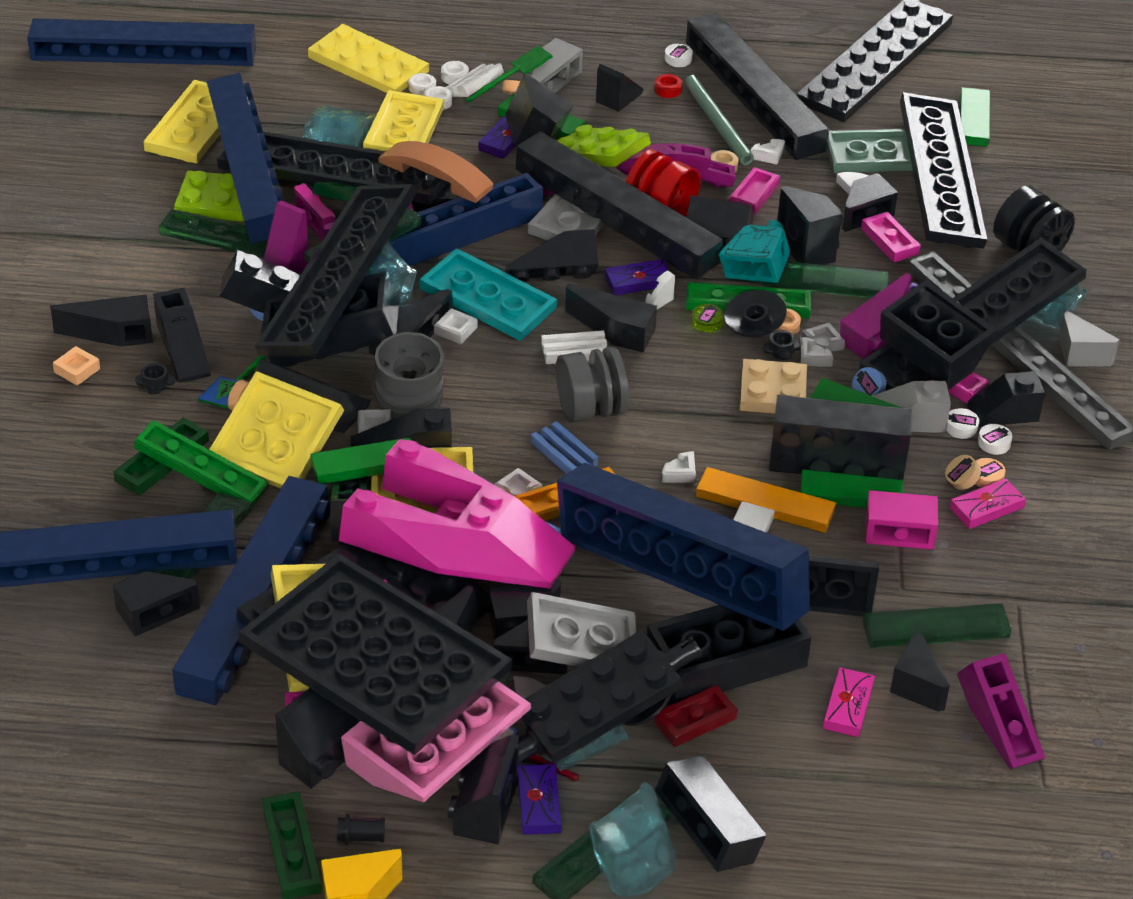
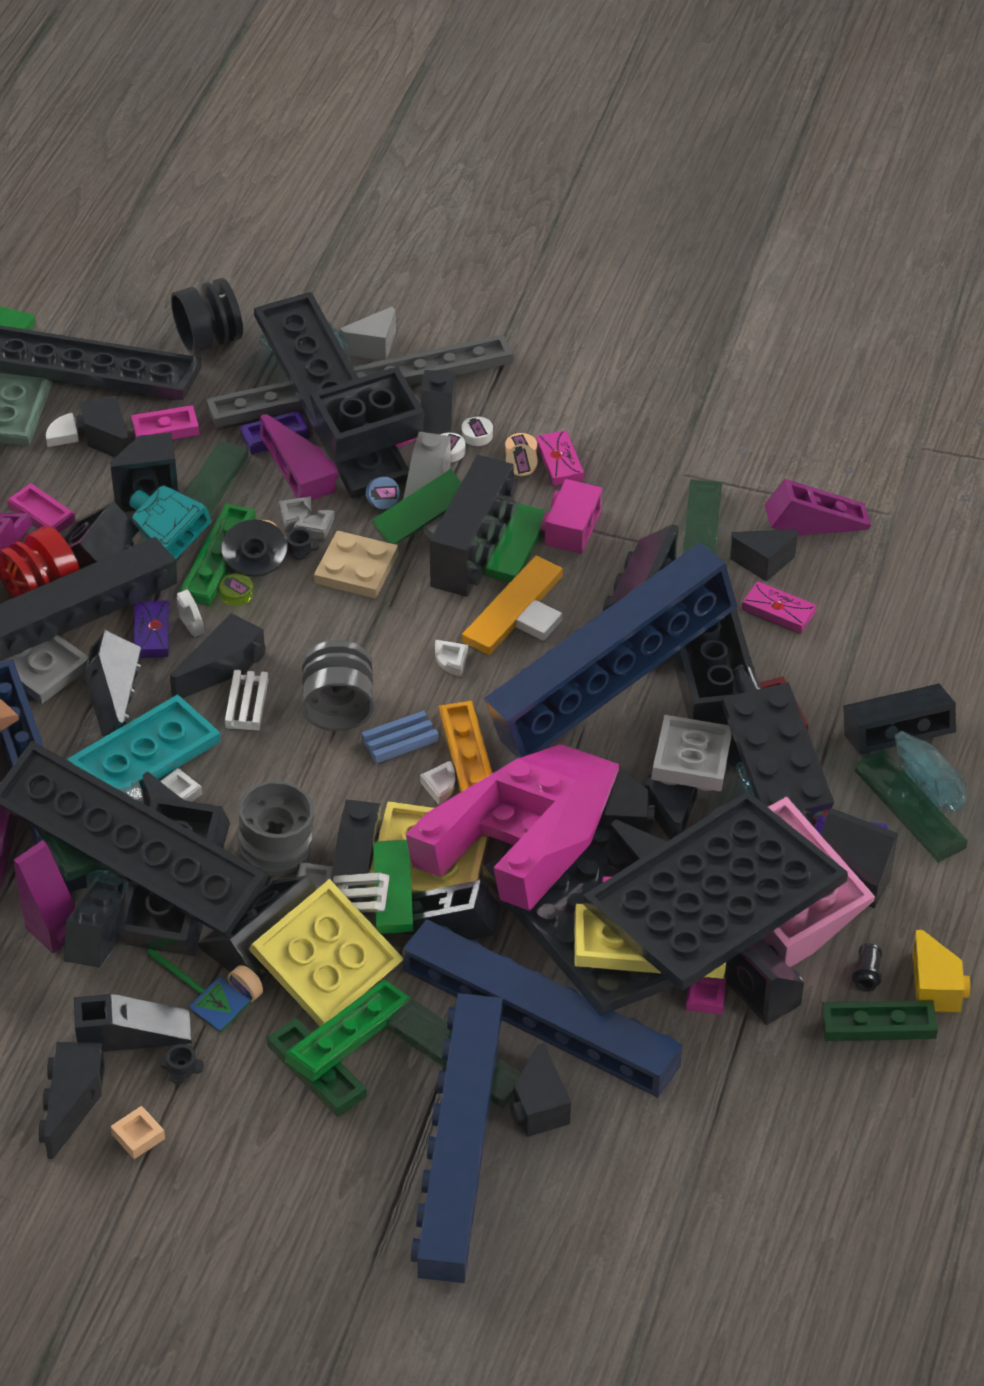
camera: 75 degrees left, 5 degrees up
none -> white tile [333,873,389,913]

